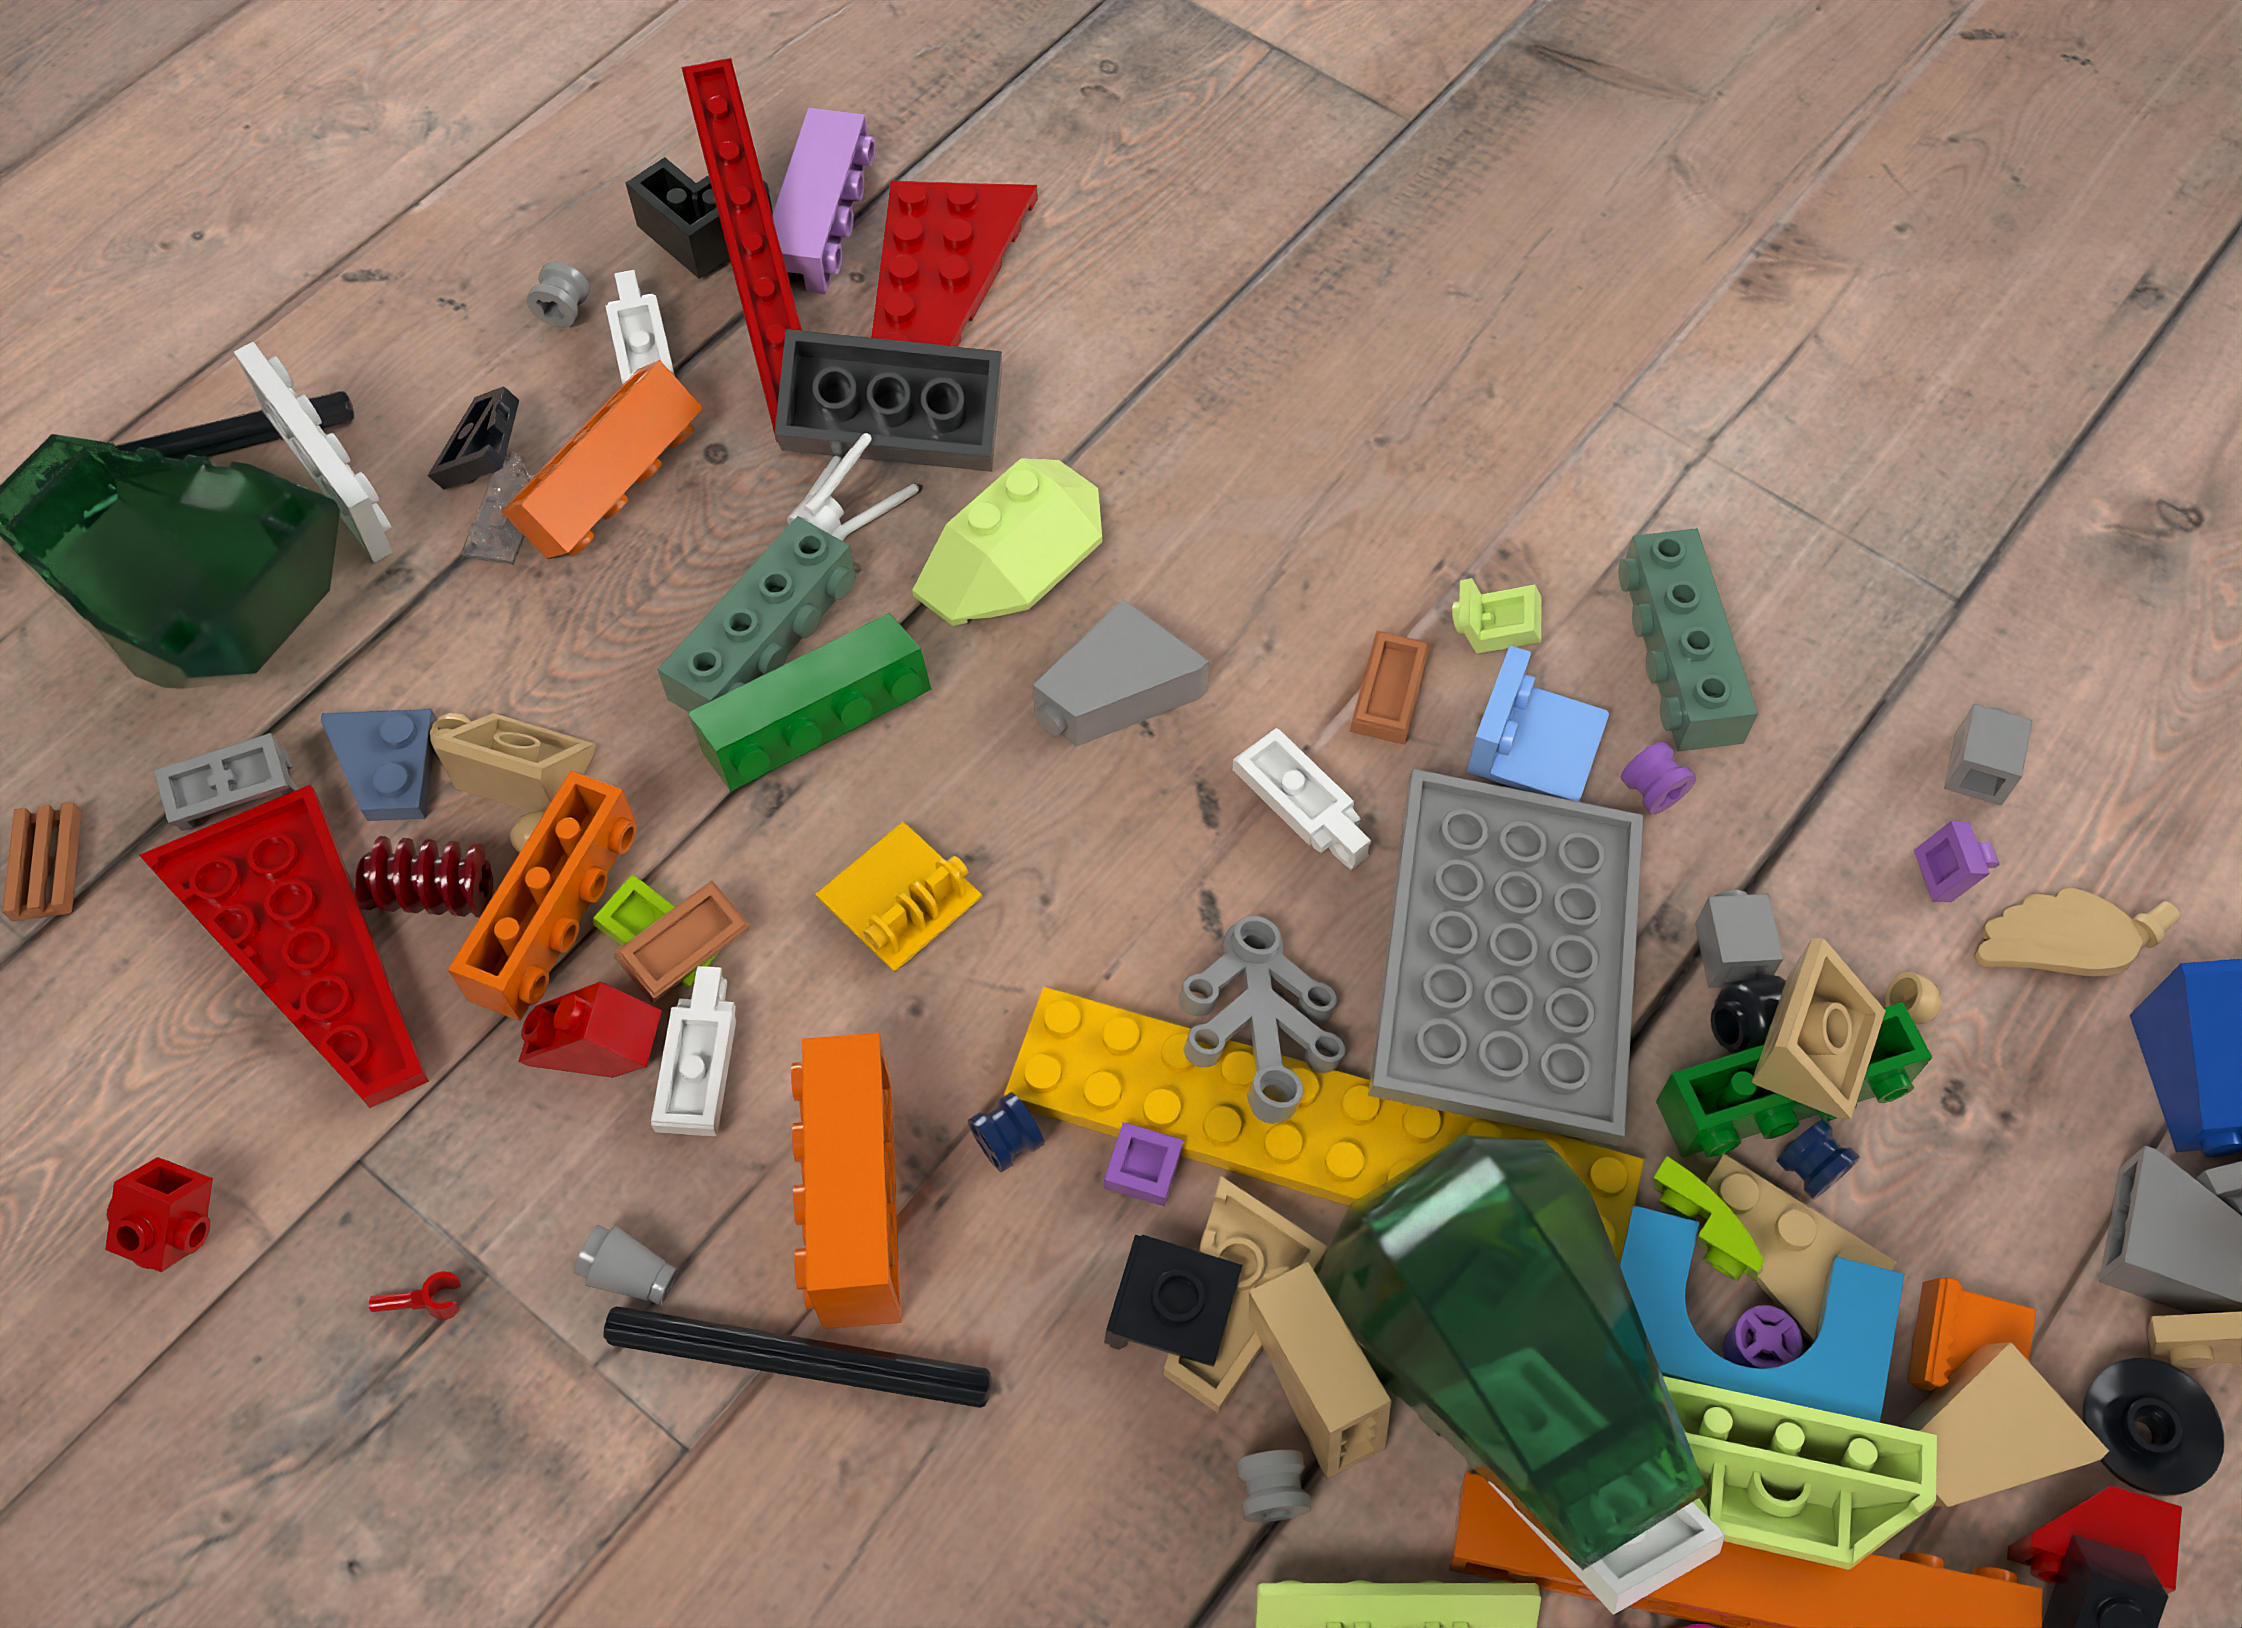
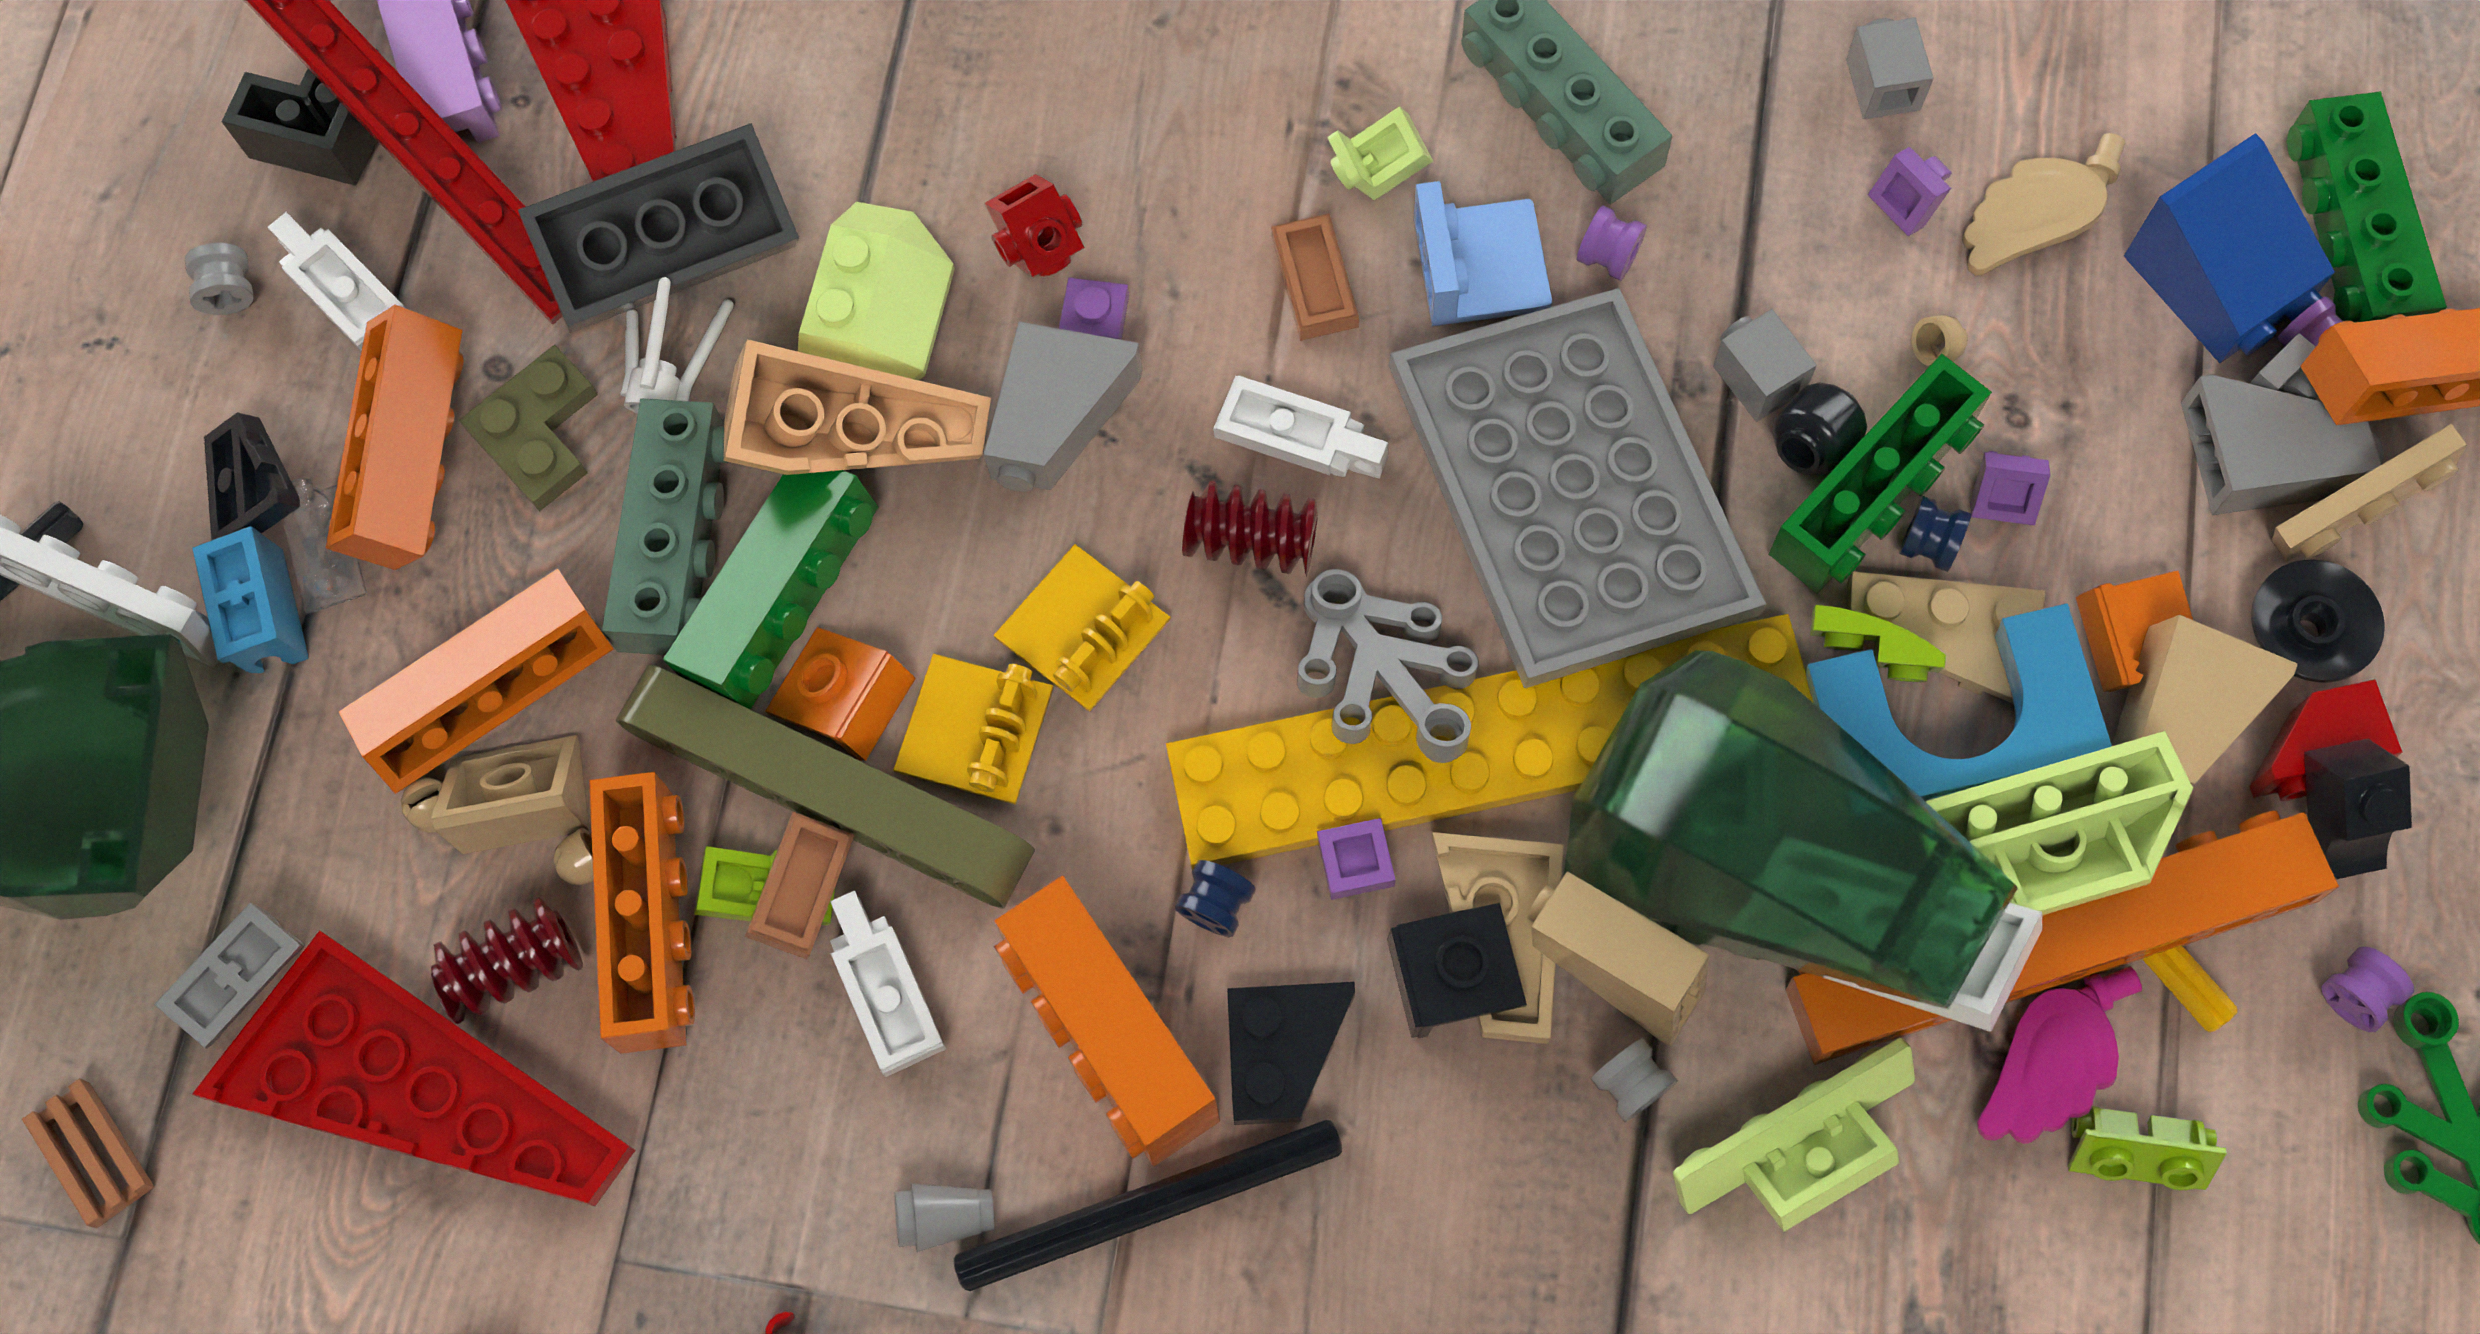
camera: 25 degrees left, 10 degrees up
sand blue wing [321,709,436,821] -> none
red slope [518,982,662,1078] -> none
medium lavender wheel [1722,1305,1803,1369] -> none
tan slope [1751,938,1886,1119] -> none
none -> dark azure hinge [192,526,309,673]
none -> orange brick [339,568,614,794]
none -> olive plate [459,344,598,512]
none -> olive beam [616,665,1035,909]
none -> light nougat wedge [723,339,991,475]
none -> orange piece [765,627,916,761]
none -> red brick [984,174,1085,277]
none -> yellow hinge [993,544,1171,712]
none -> medium lavender plate [1059,278,1129,340]
none -> dark red piece [1182,481,1318,577]
none -> black wing [1227,982,1355,1125]
none -> medium lavender tile [1970,451,2051,525]

